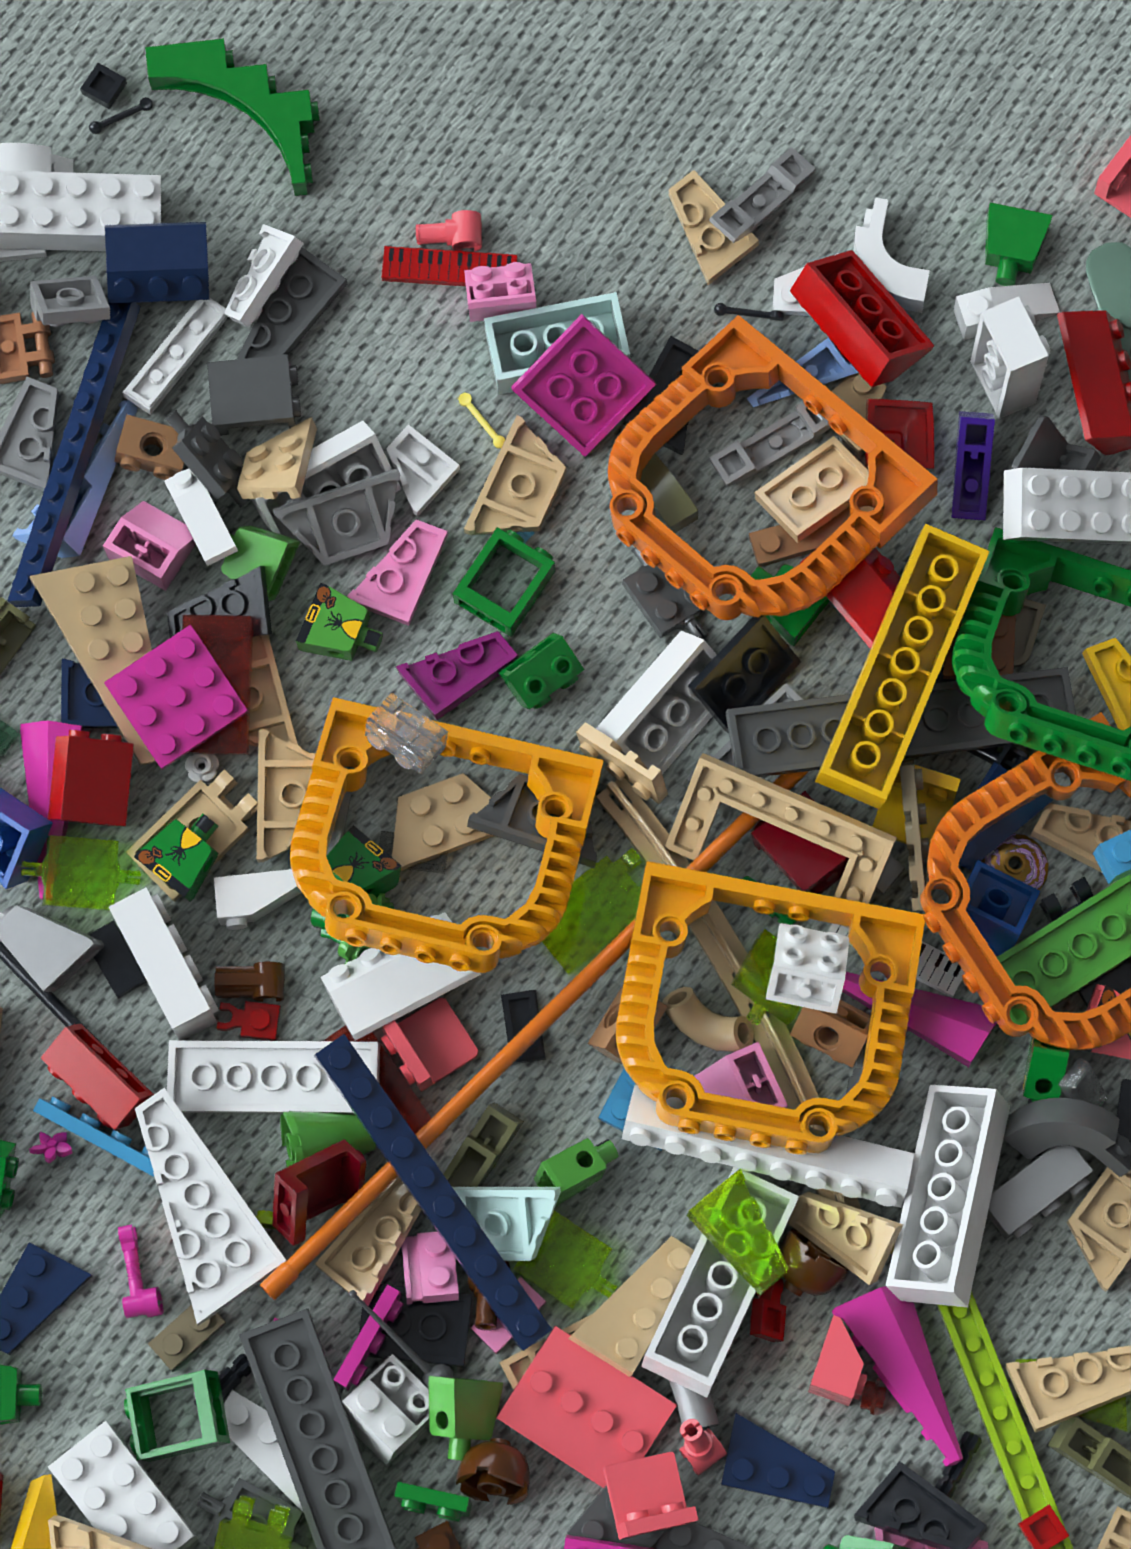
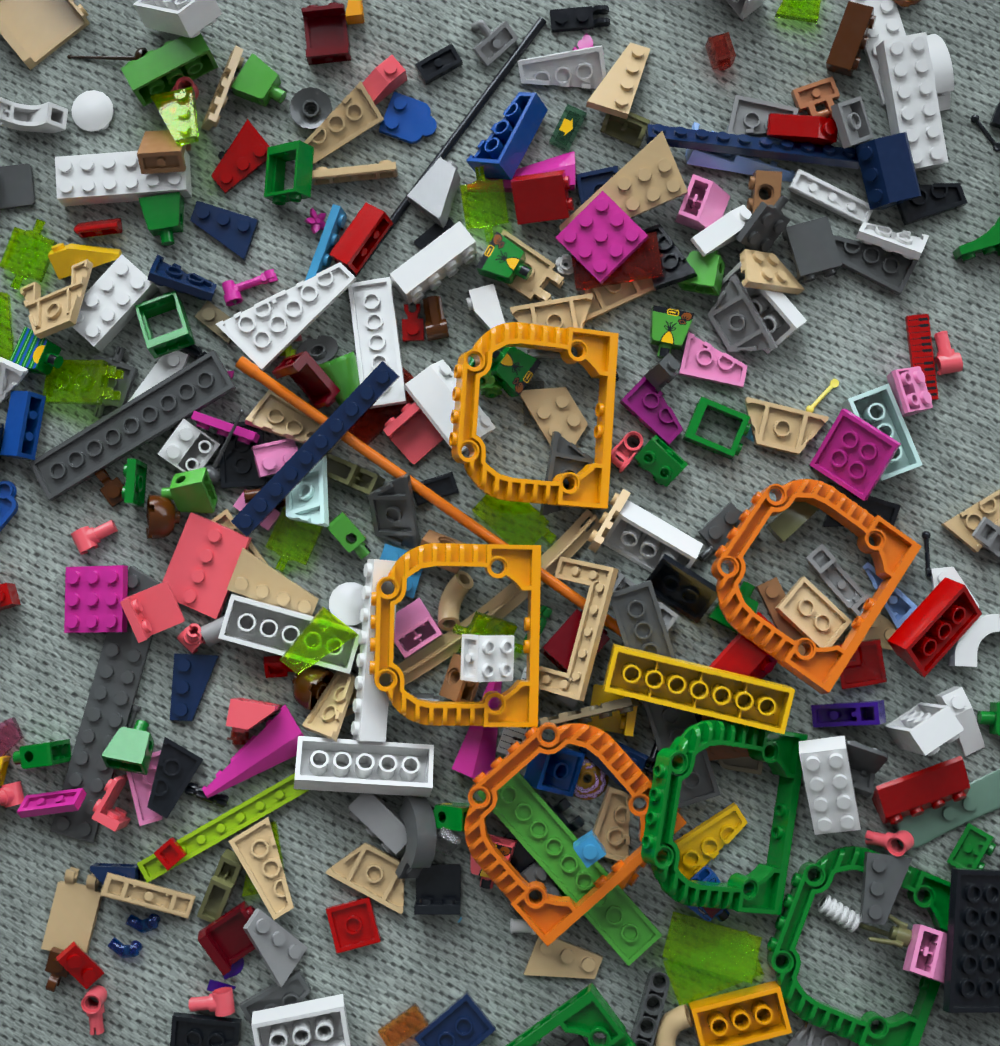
camera: 80 degrees right, 10 degrees up
clear brick [365,693,448,774] -> none
white wing [386,424,460,517] -> none
none -> dark blue wing [147,254,217,301]
none -> dark grey dish [296,335,339,365]
none -> white dish [329,582,364,625]
none -> dark grey wing [368,473,421,549]
none -> coral piece [611,431,643,473]
none -> dark grey brick [644,353,681,392]
none -> red slope [767,113,838,145]
none -> black wing [897,183,967,226]

